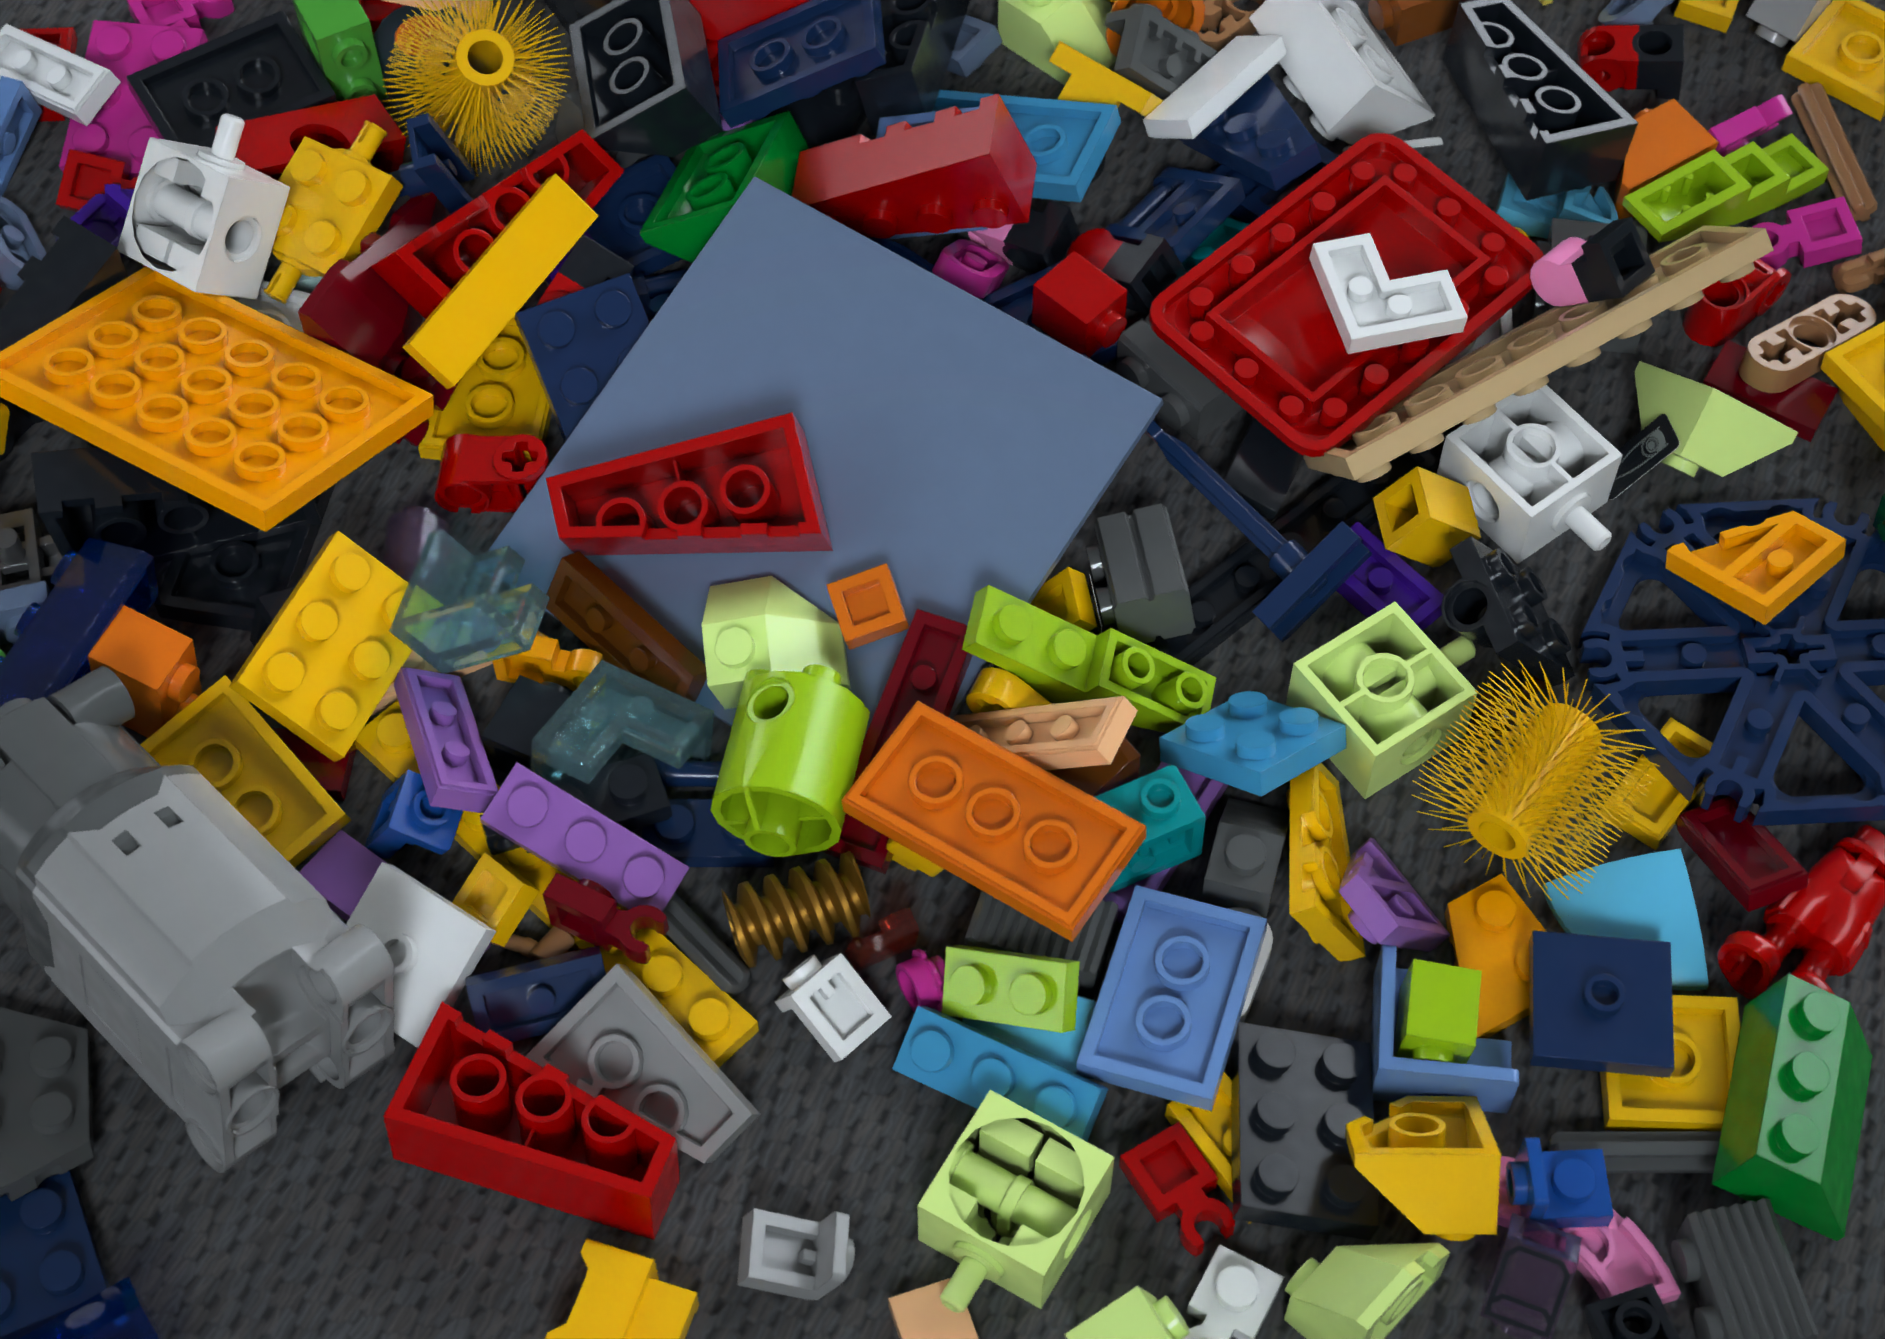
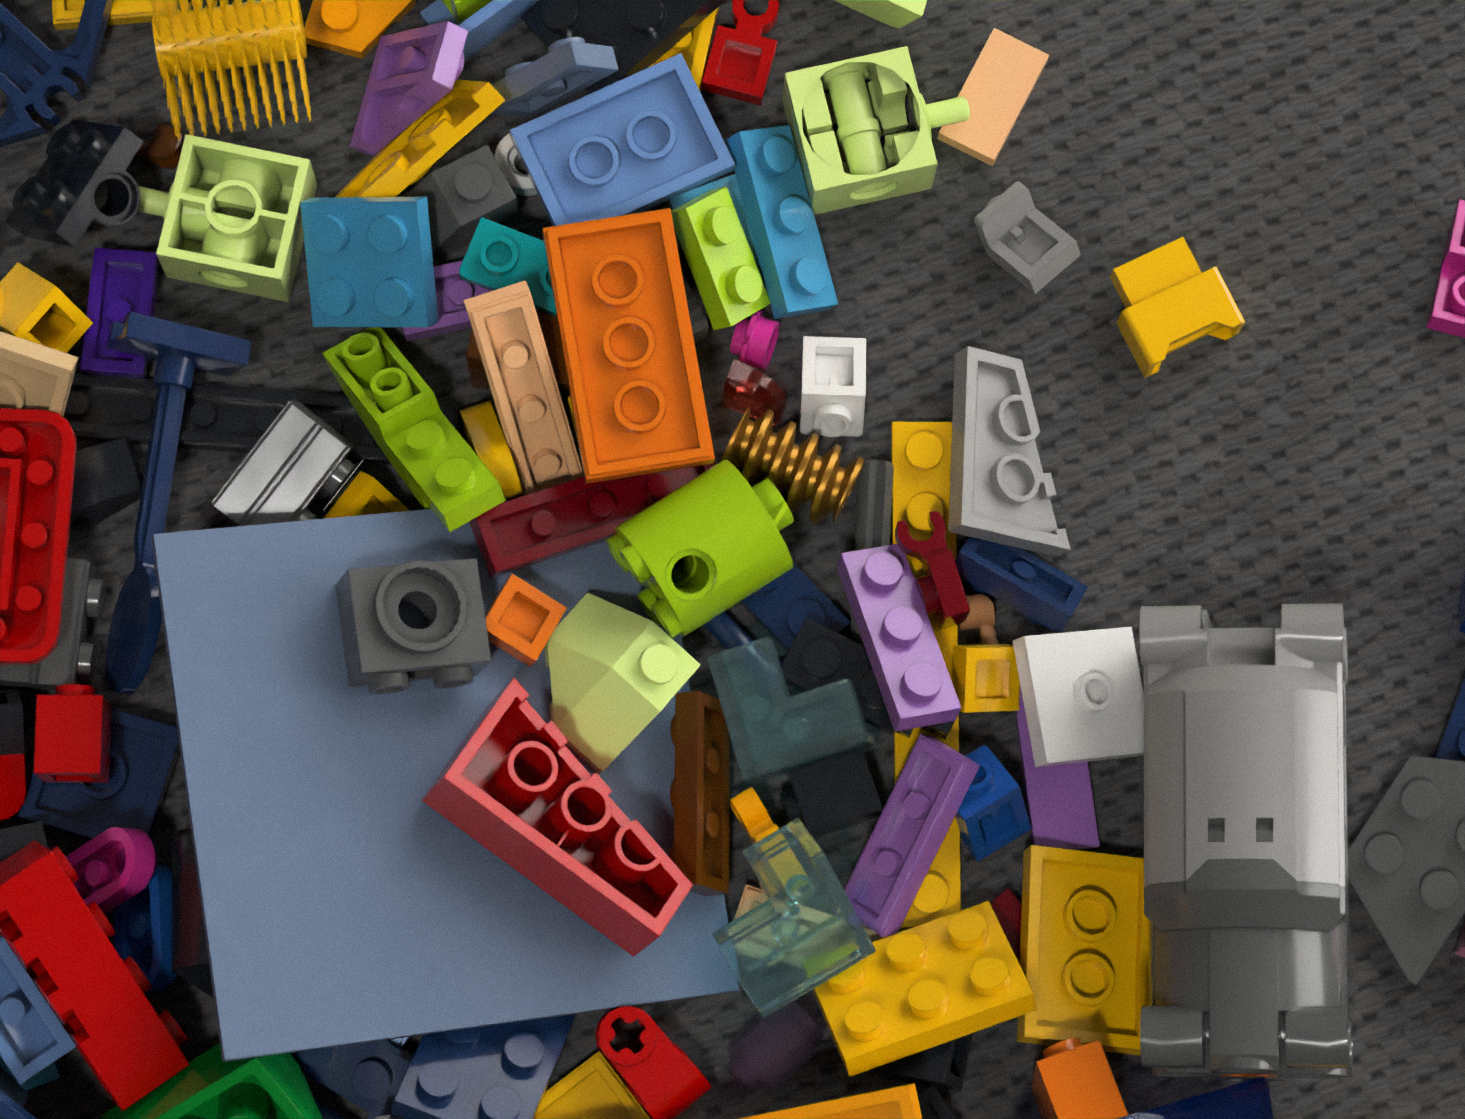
camera: 140 degrees left, 20 degrees up
red wedge [383,1002,680,1240] -> none
none -> dark grey brick [335,558,491,694]
none -> sand blue plate [491,37,619,118]

